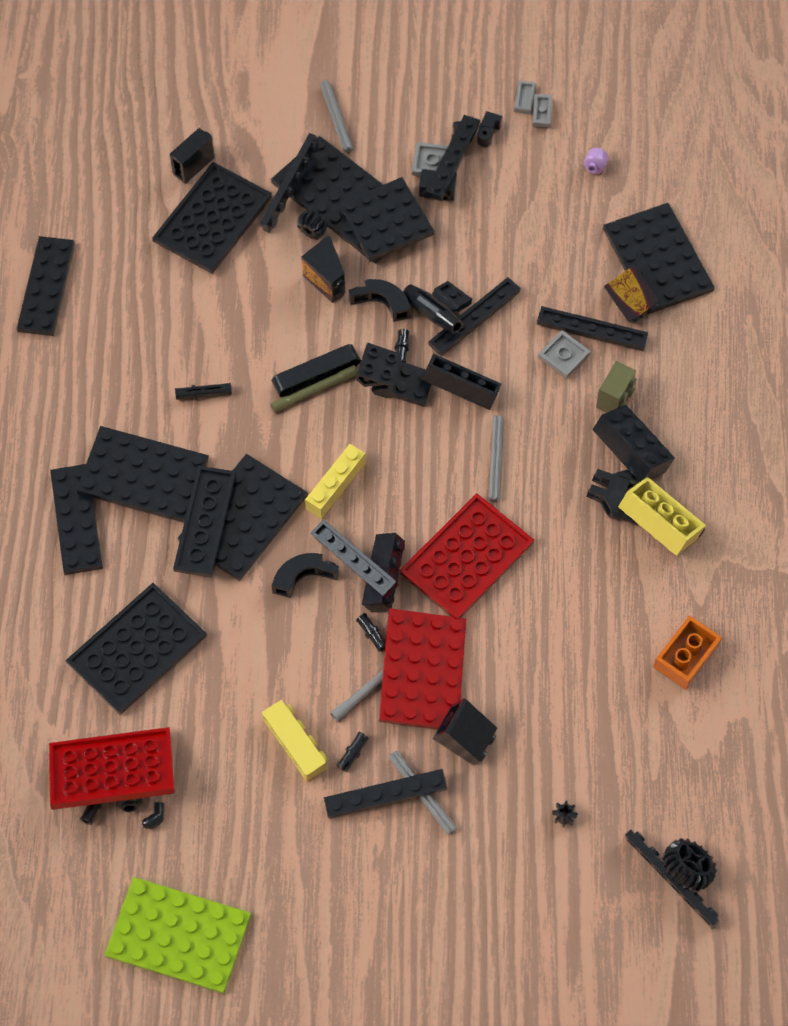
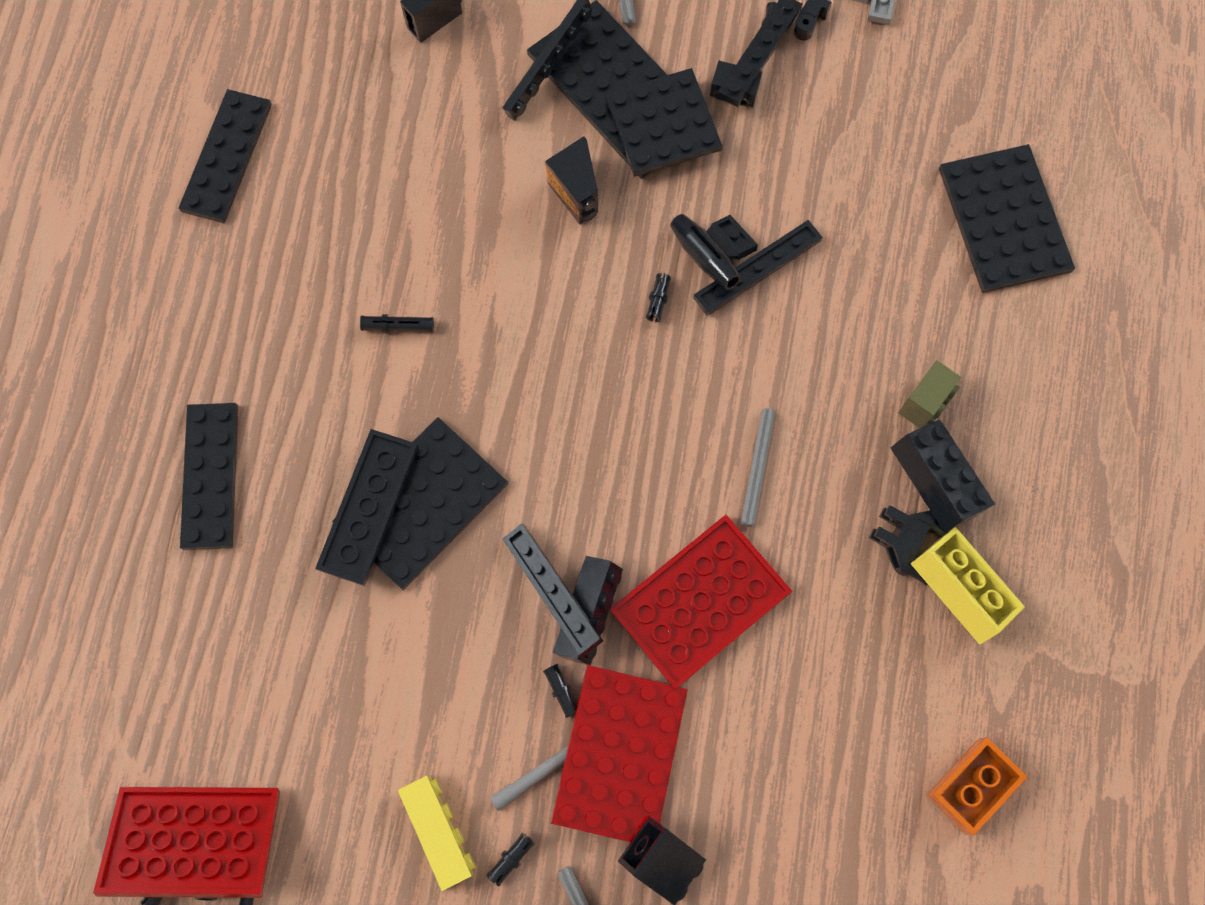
camera: 10 degrees right, 10 degrees up
black plate [66,583,207,715] -> none
black plate [76,426,209,523] -> none
black plate [152,162,272,274] -> none
olive piece [270,365,358,413] -> none
black beam [271,344,361,397] -> none
black arch [271,553,339,598] -> none
black gear [297,209,328,239] -> none
light yellow brick [305,444,366,519] -> none
black arch [349,279,411,322] -> none
black piece [355,342,431,407] -> none
light grey plate [412,142,448,176] -> none
black brick [422,353,501,410] -> none
black plate [536,306,649,351] -> none
light grey plate [538,330,590,379] -> none
lavender head [584,148,609,174] -> none
slope [604,265,659,323] -> none

